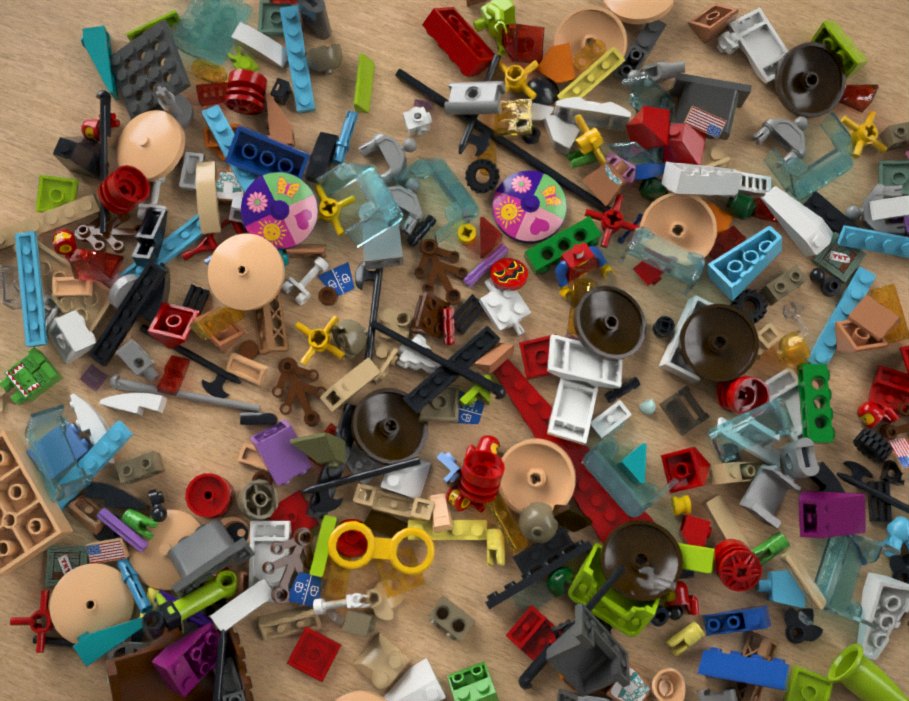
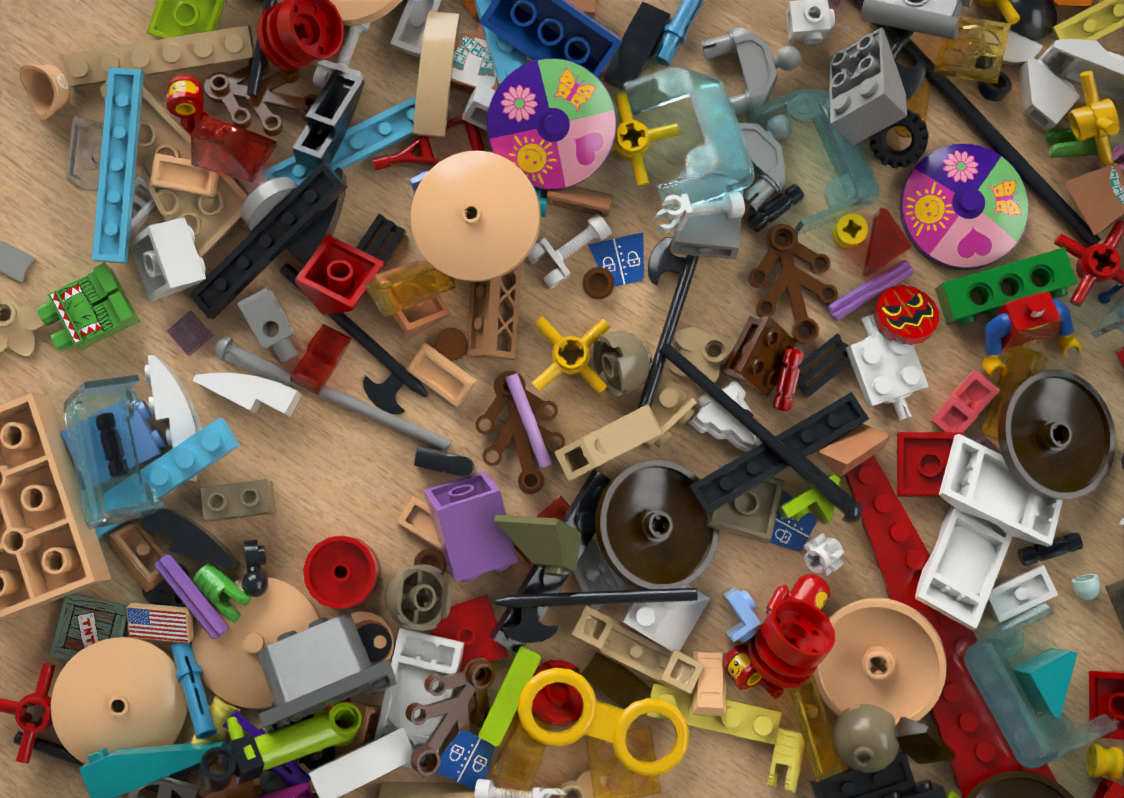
camera: 10 degrees right, 5 degrees up
none -> black axle [95,412,129,477]
none -> lavender bar [506,373,552,468]
none -> white bar [654,191,745,234]
none -> white gear [803,533,845,577]
none -> light grey slope [829,28,907,146]
none -> coral slope [931,368,1000,433]

